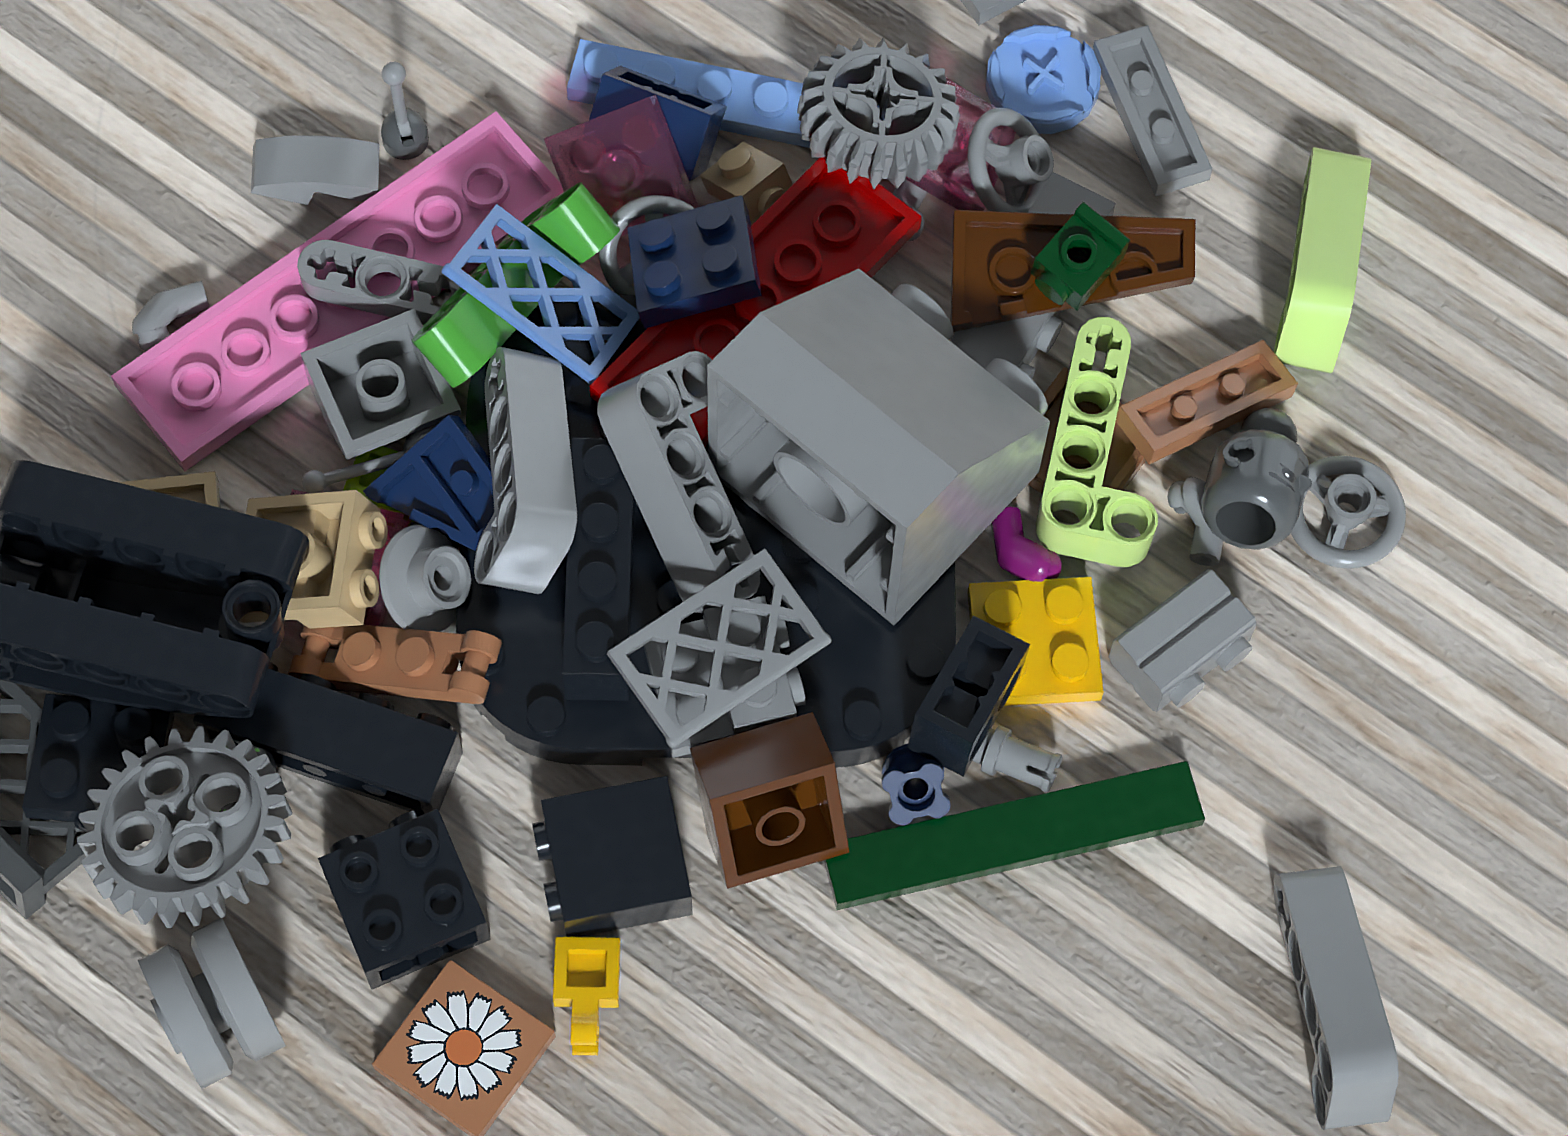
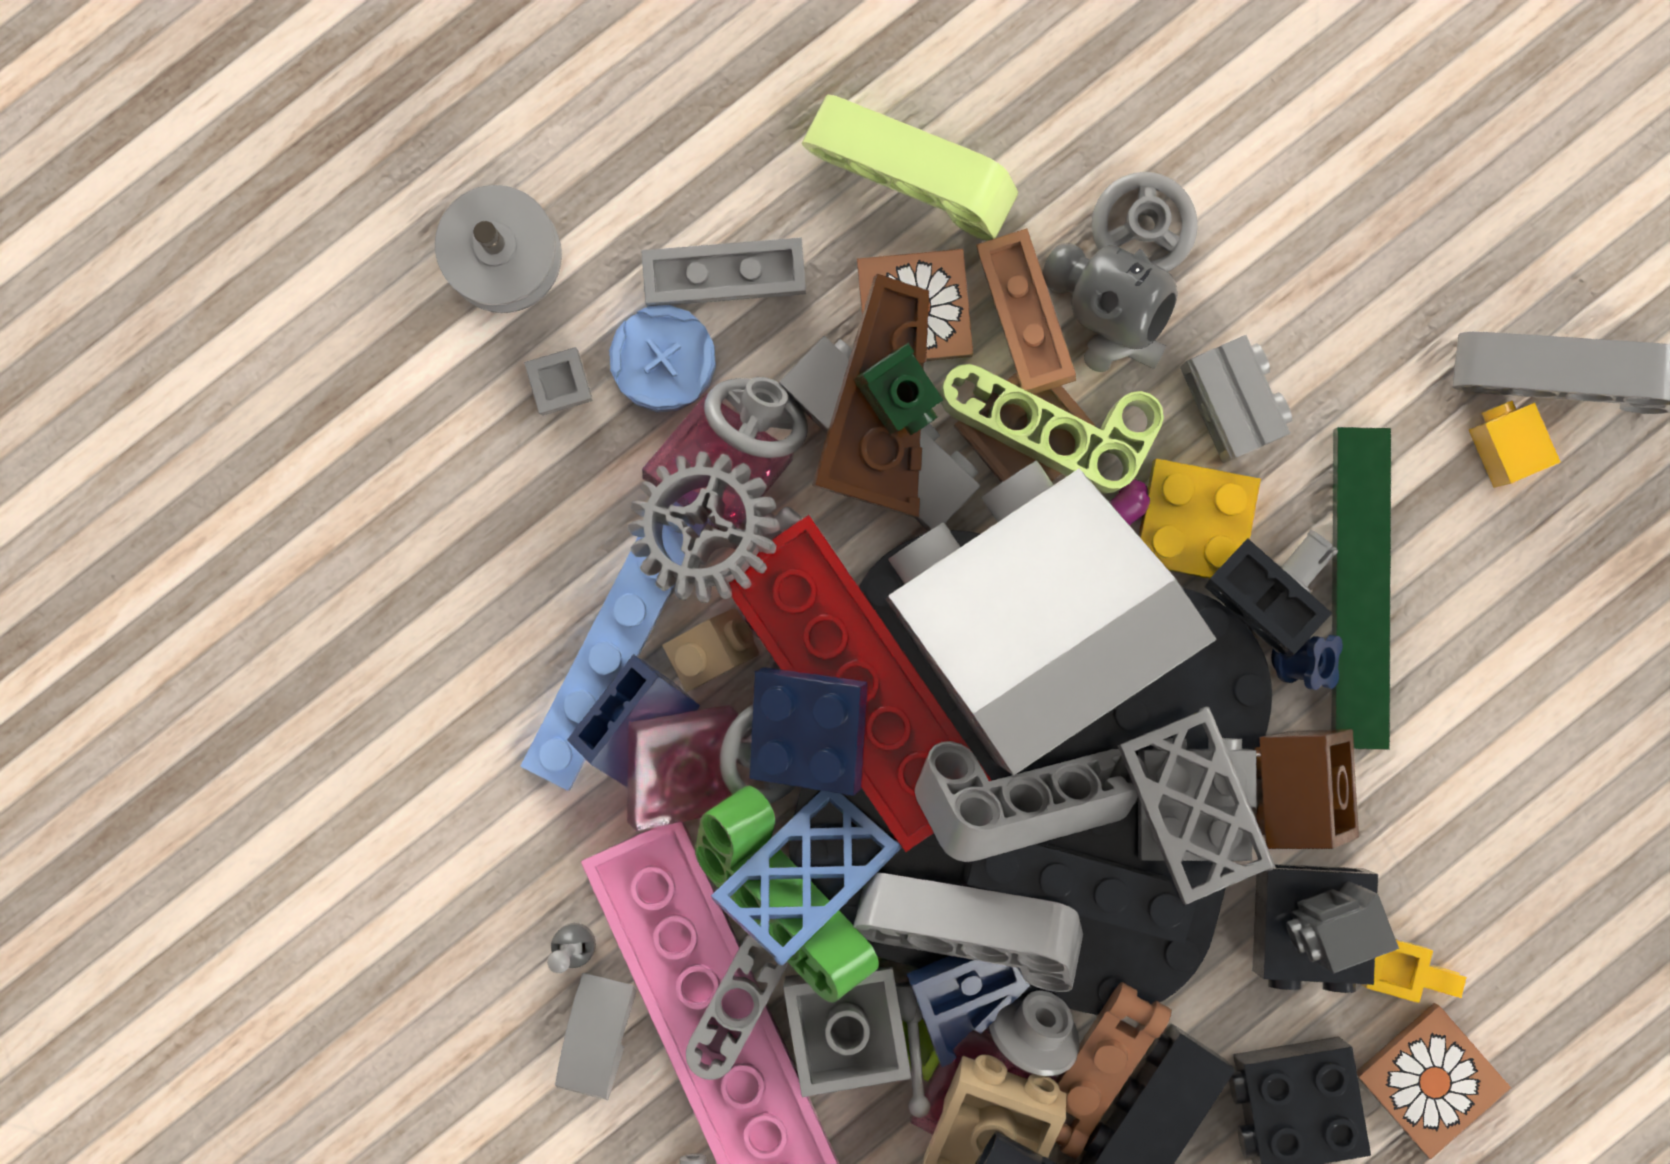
camera: 75 degrees left, 20 degrees up
none -> tile [857,249,973,361]
none -> dark grey window [1286,881,1399,973]
none -> yellow brick [1469,400,1561,488]

